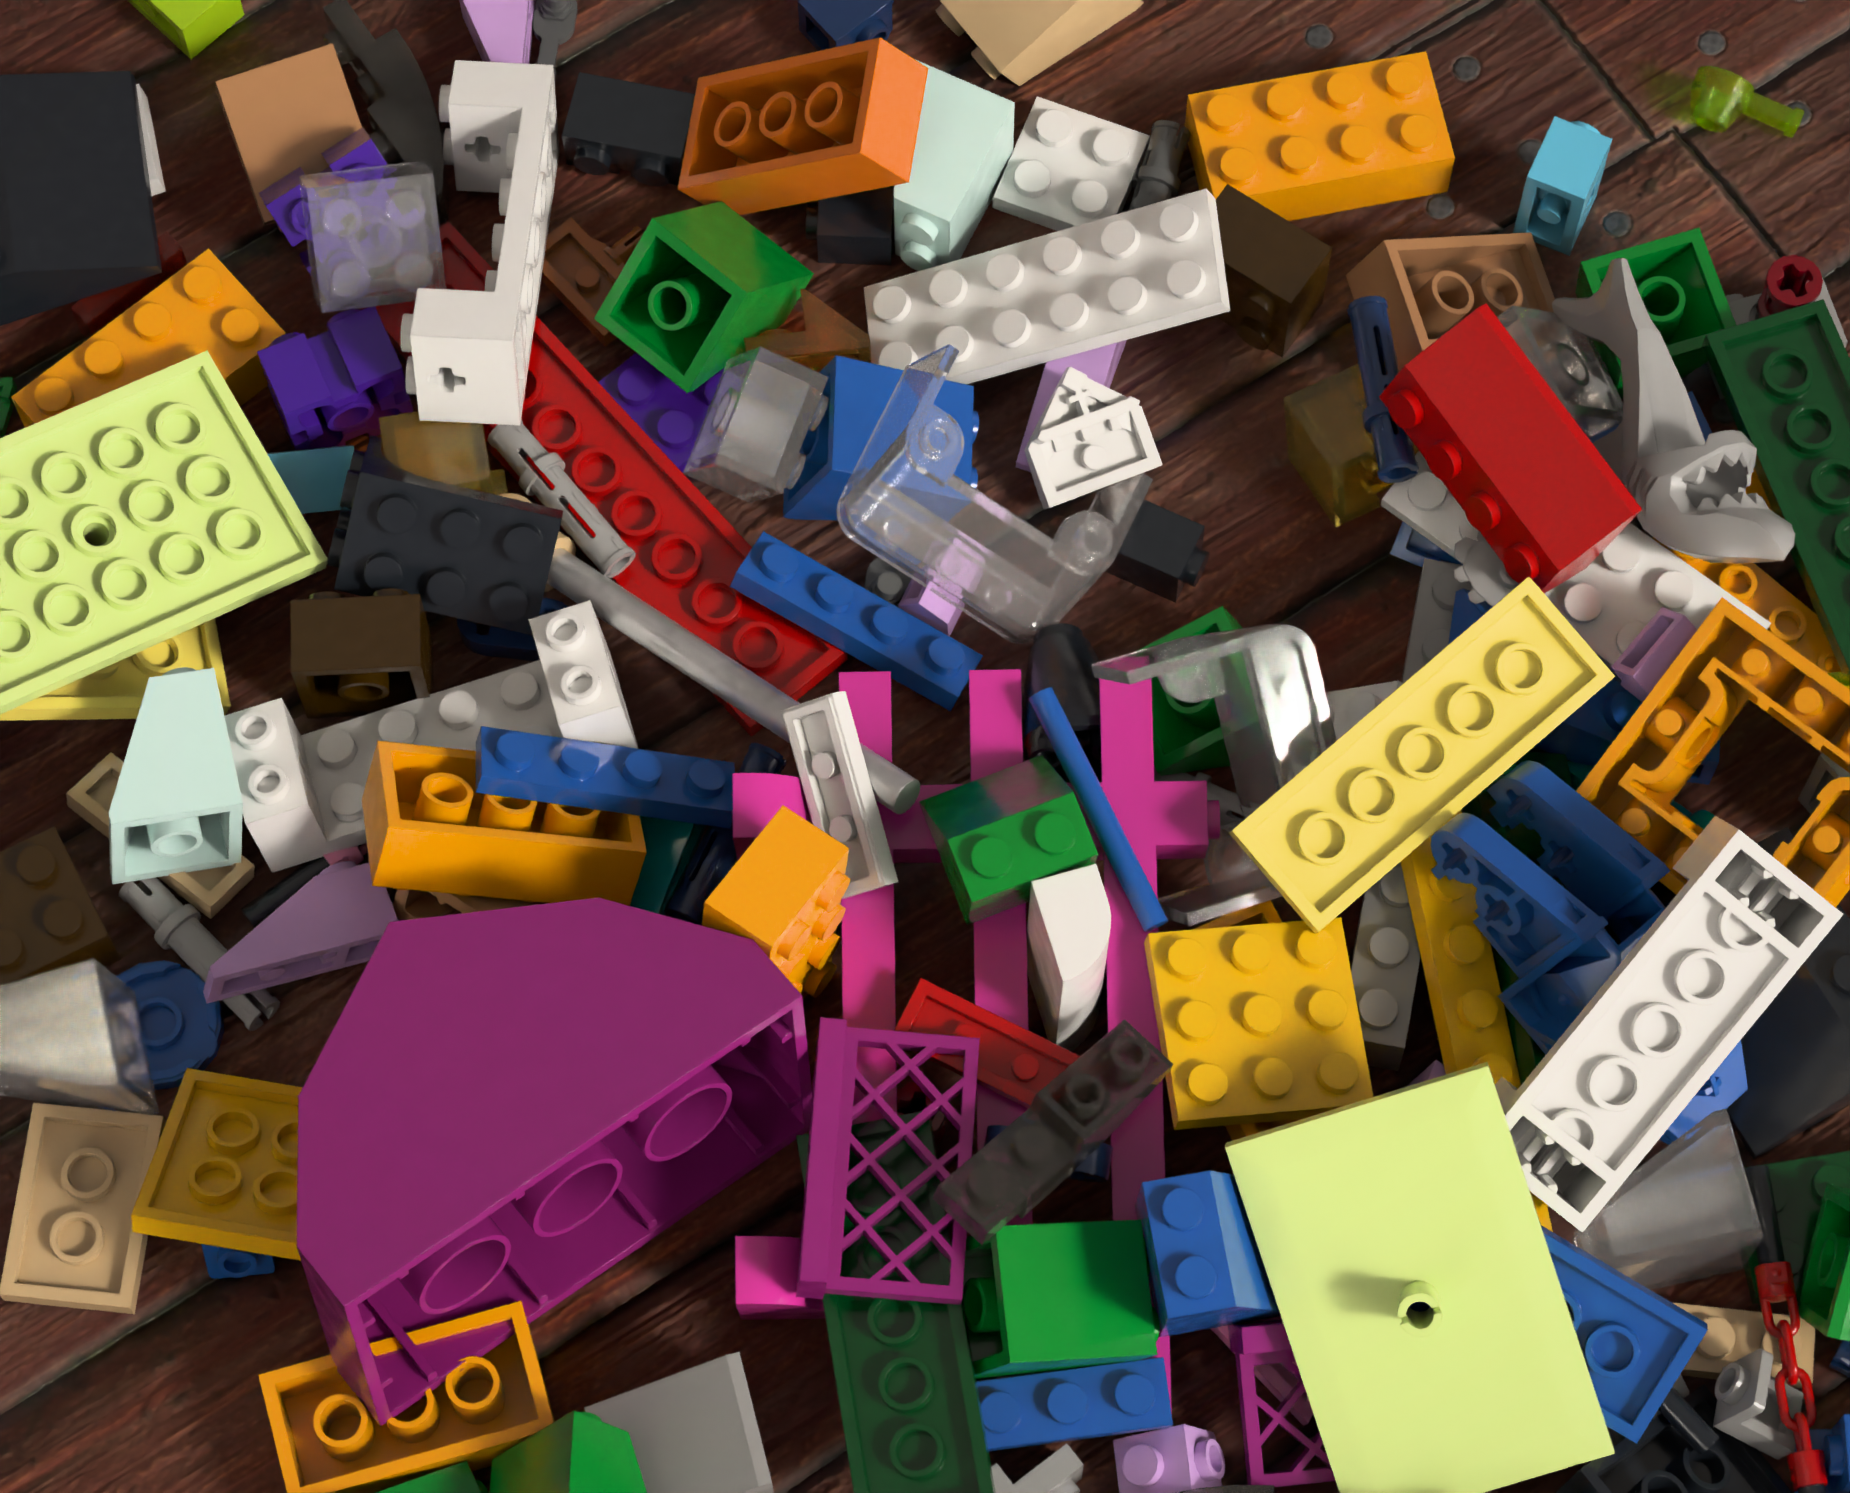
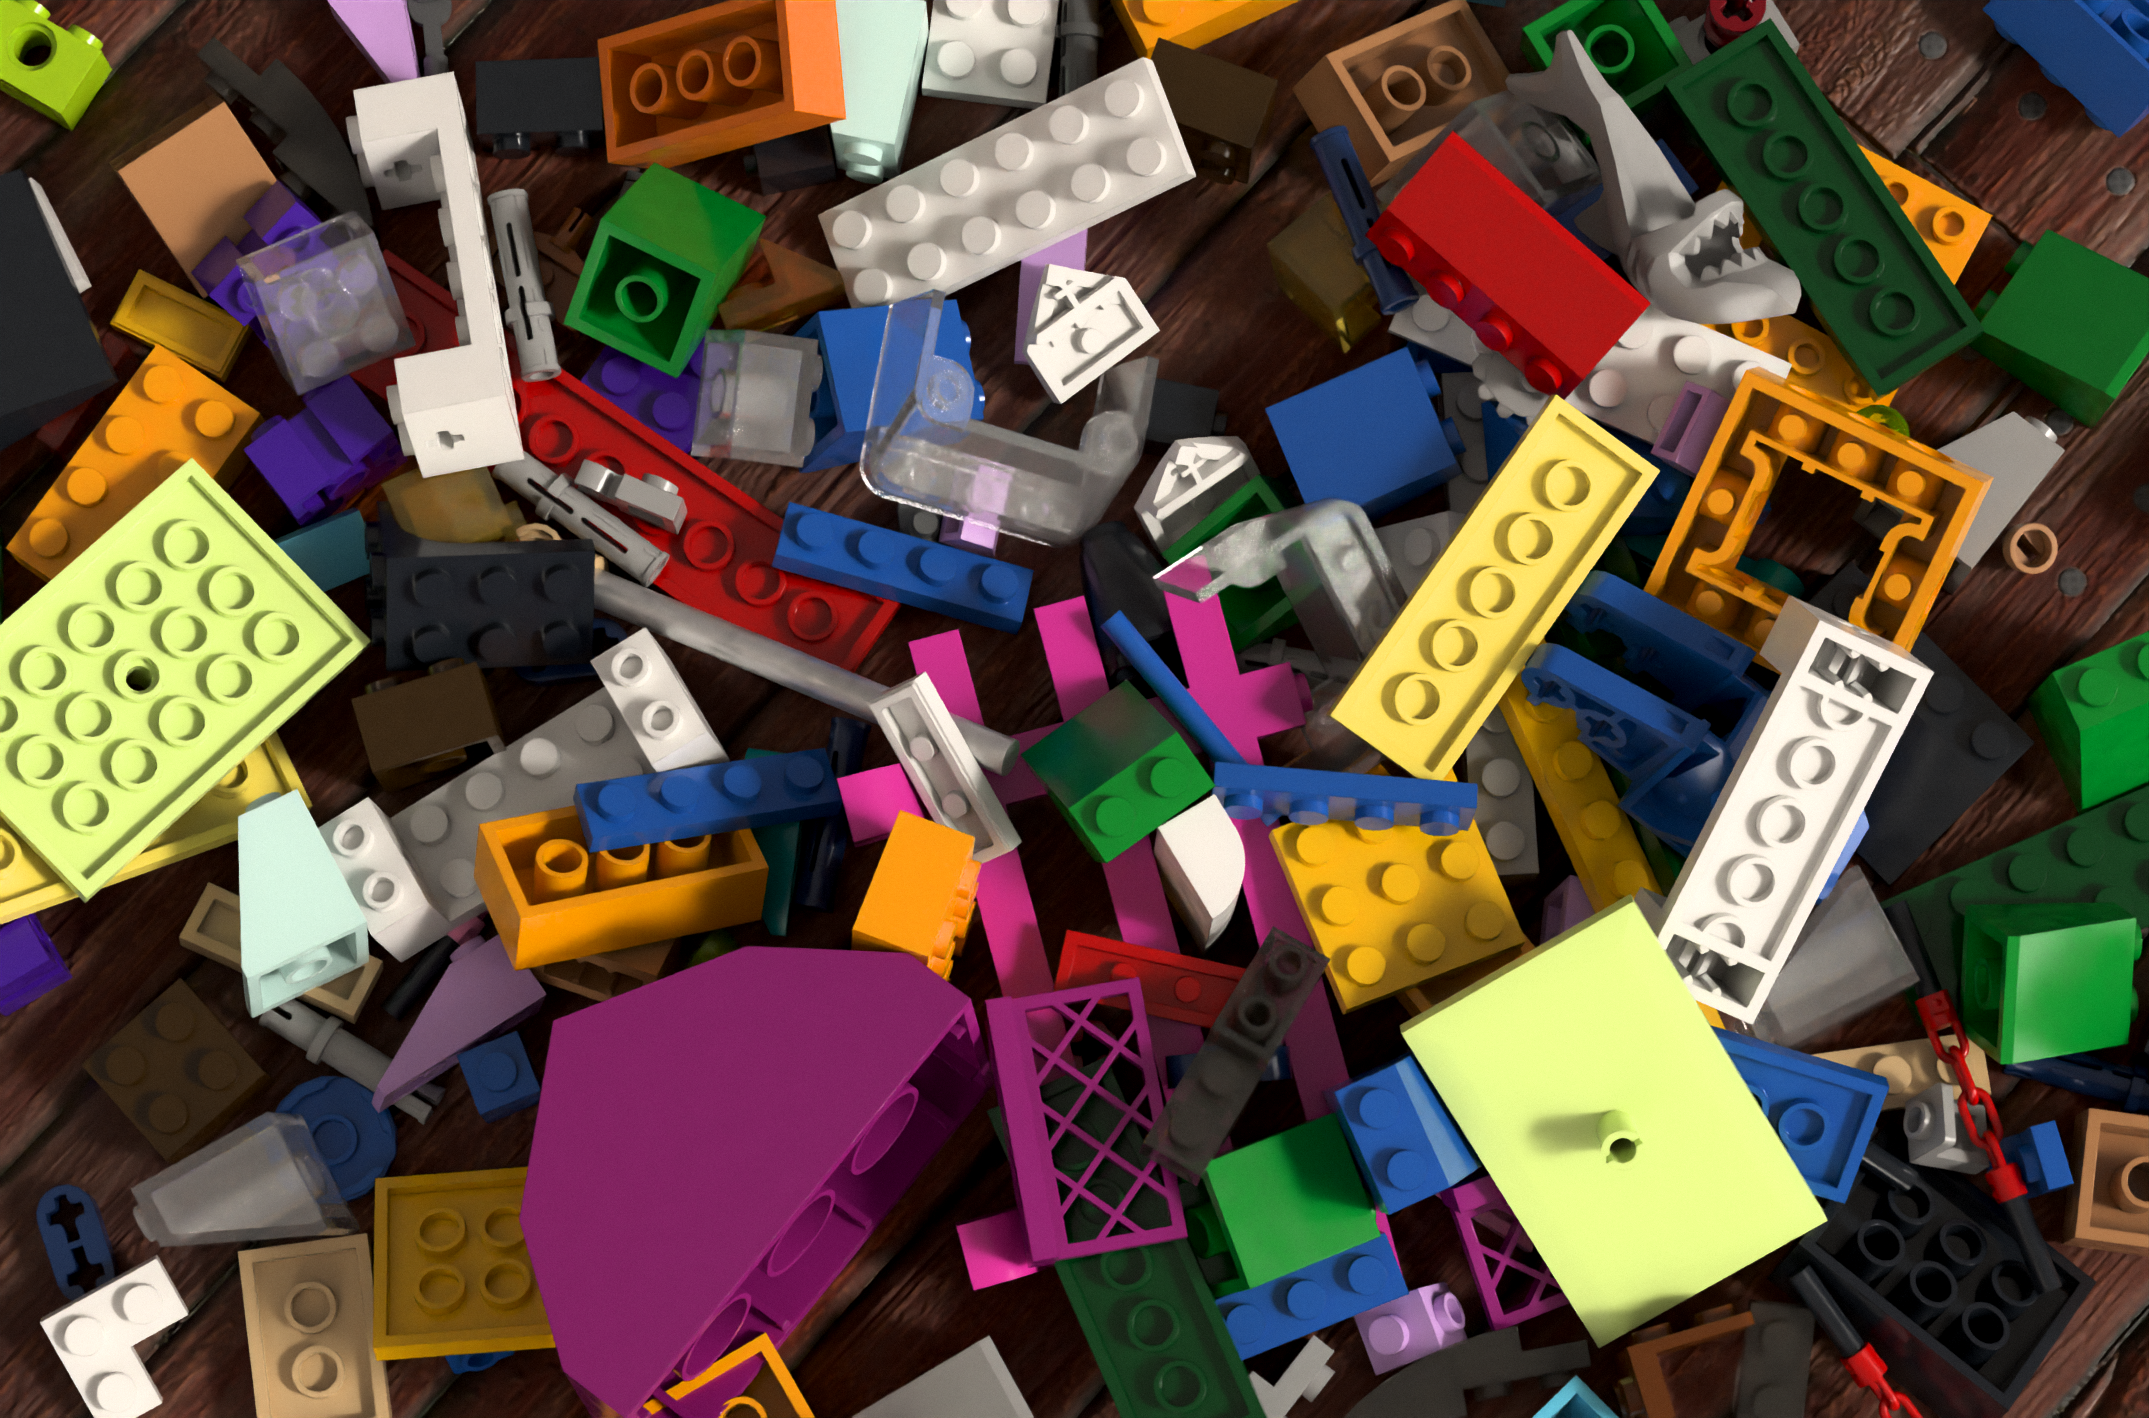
camera: 15 degrees left, 10 degrees up
none -> yellow tile [110,269,253,383]
none -> blue brick [456,1031,542,1124]
none -> light grey pin [487,189,562,382]
none -> light grey plate [574,459,688,535]
none -> white slope [1134,436,1261,559]
none -> blue plate [1209,762,1478,836]
none -> blue slope [1265,347,1467,544]

